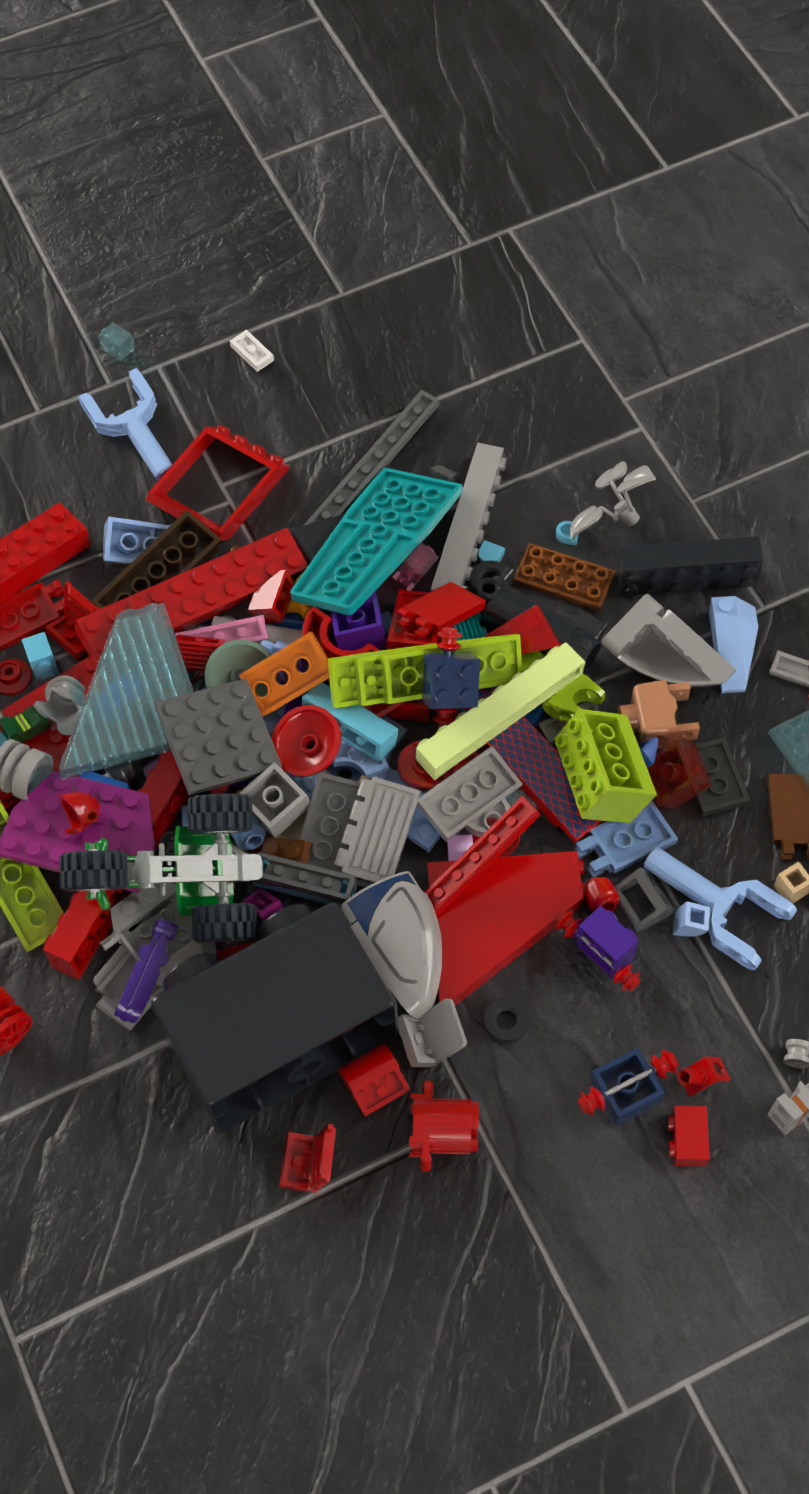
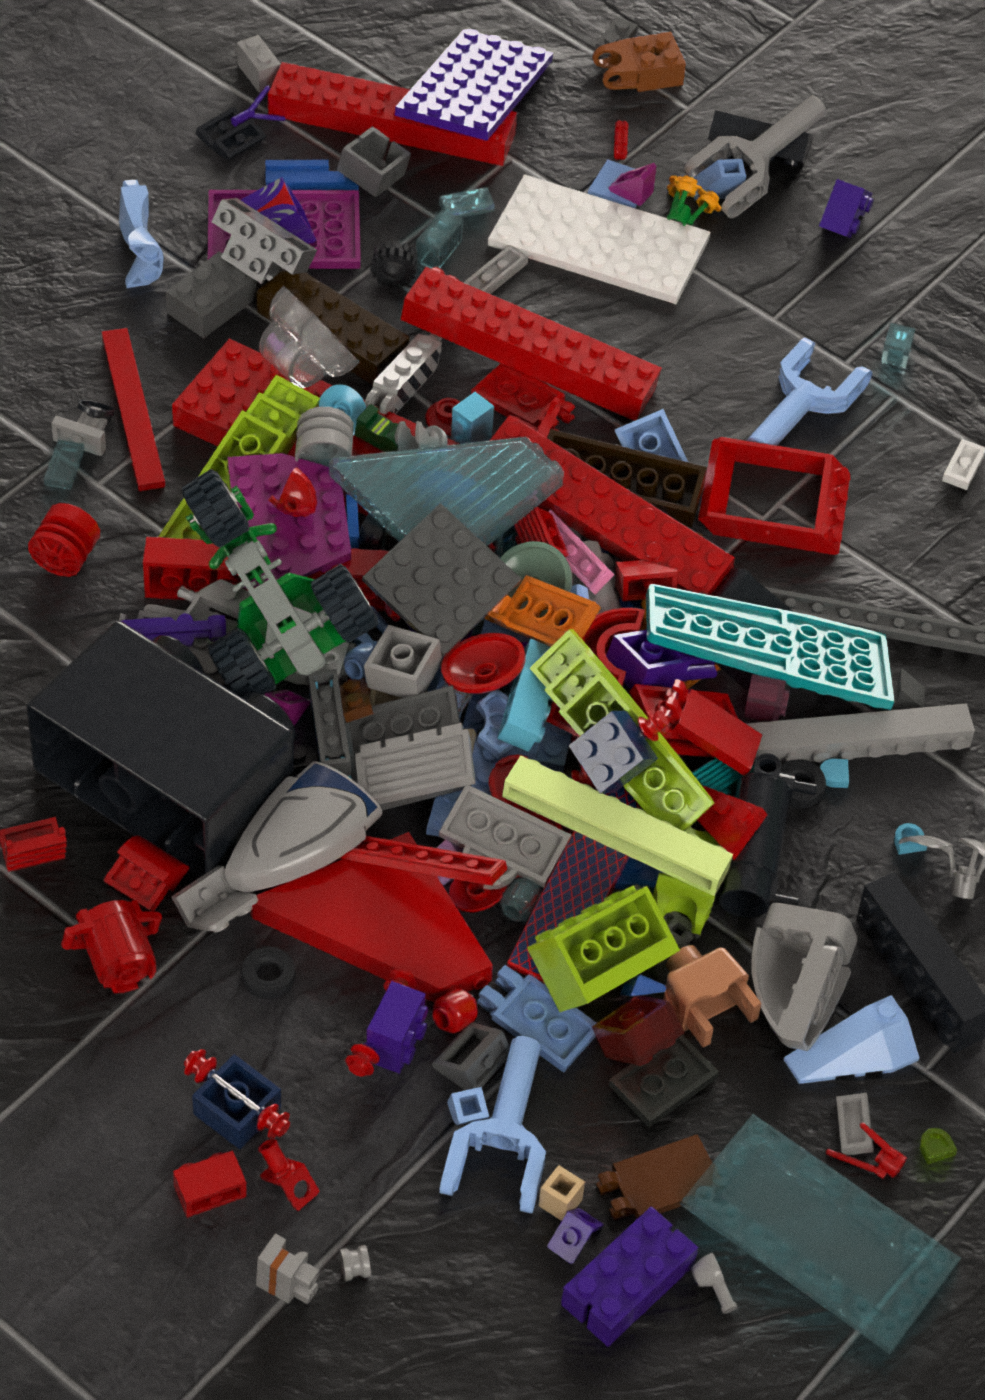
camera: 60 degrees right, 10 degrees down
dark orange tile [513,543,616,612] -> none

